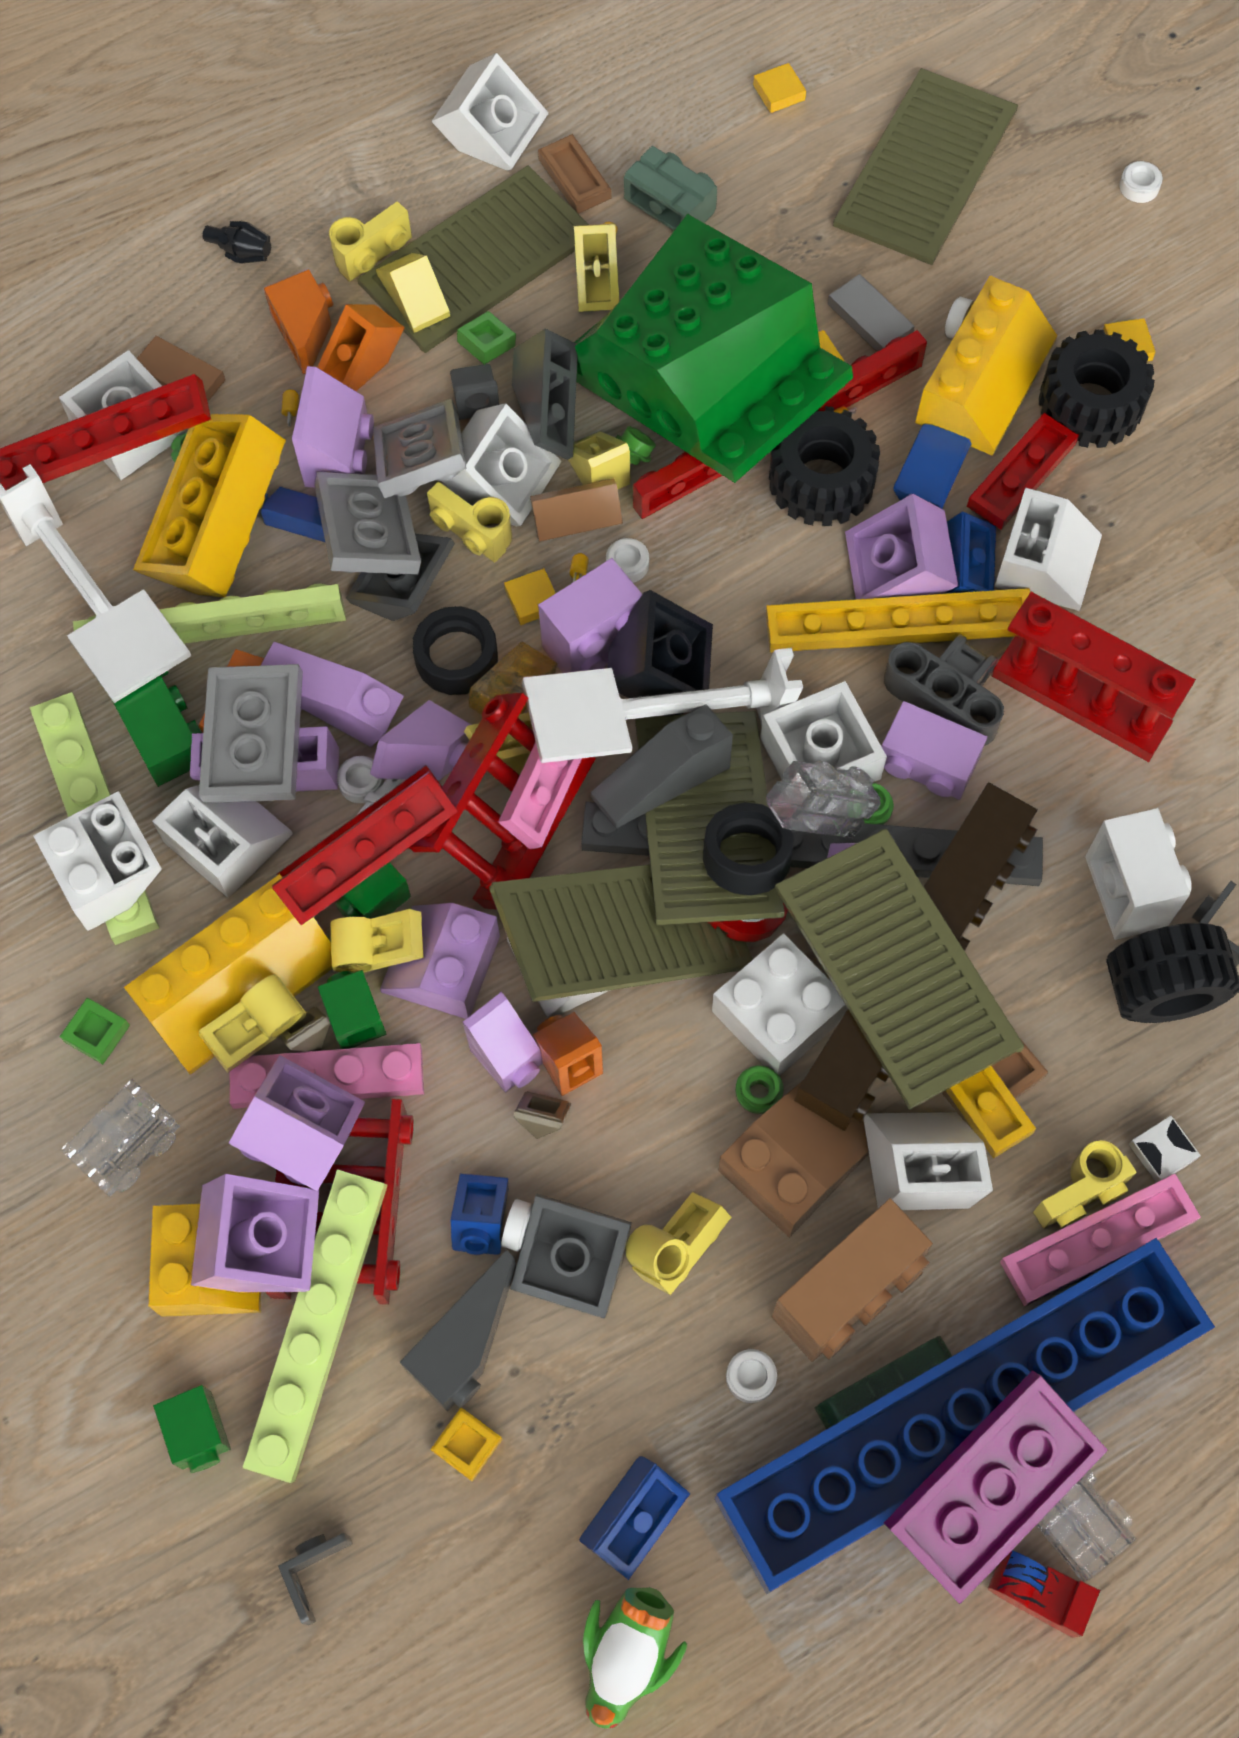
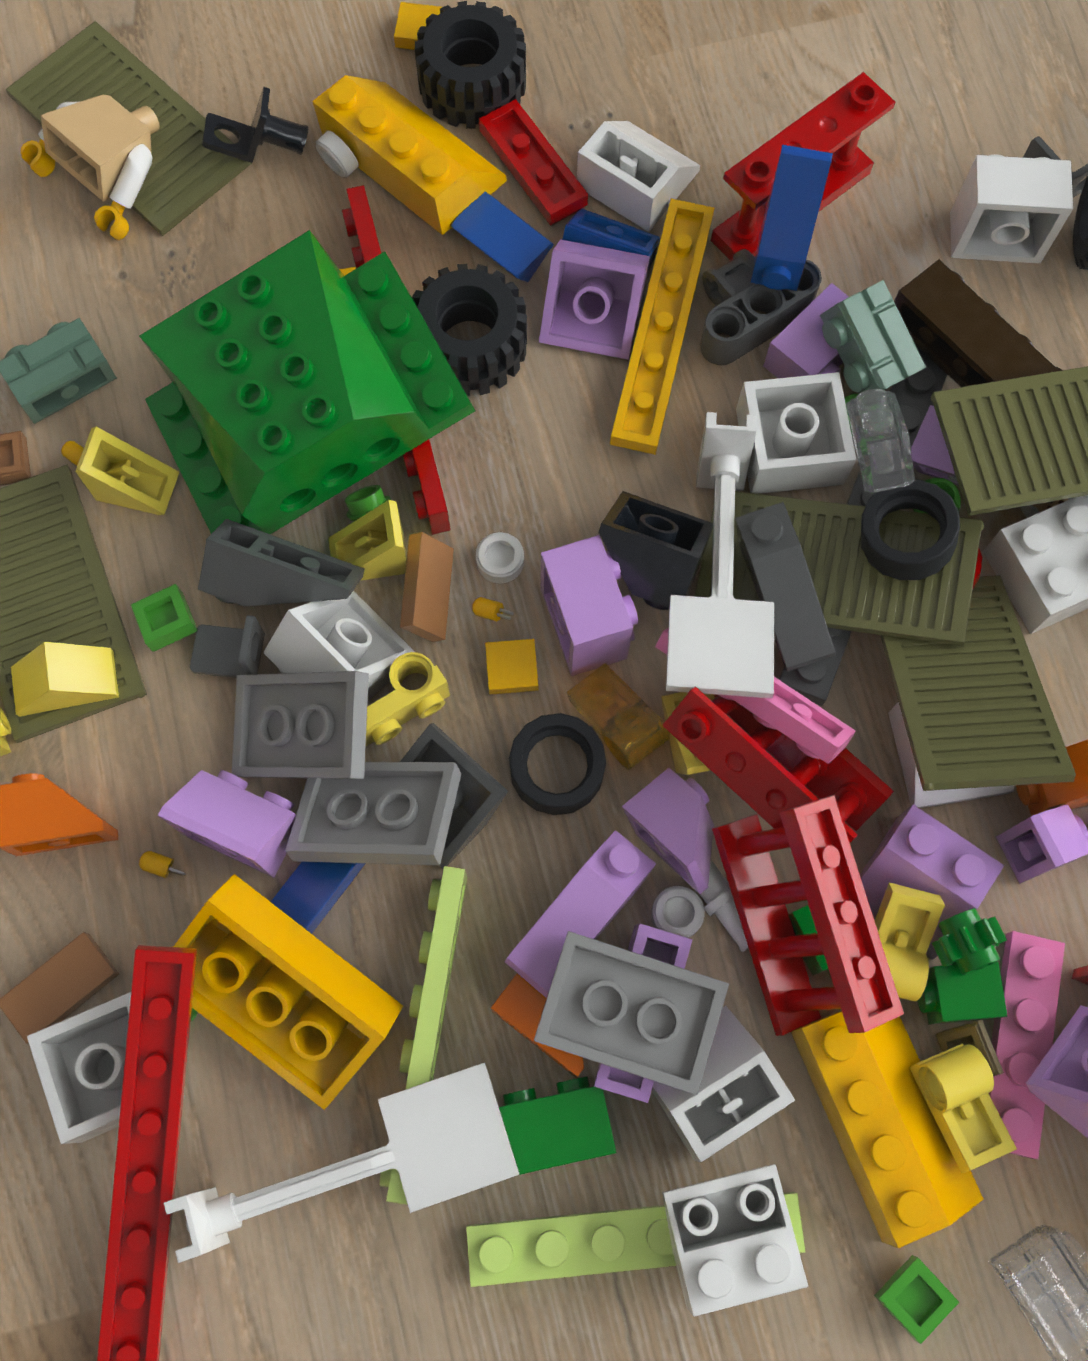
camera: 75 degrees left, 5 degrees up
orange slope [317,304,405,391] -> none
light grey tile [828,274,915,351] -> none
none -> tan torso [21,94,160,240]
none -> black bracket [202,86,308,163]
none -> blue slope [750,145,833,291]
none -> sand green brick [820,280,926,401]
none -> green gear [932,908,1007,976]

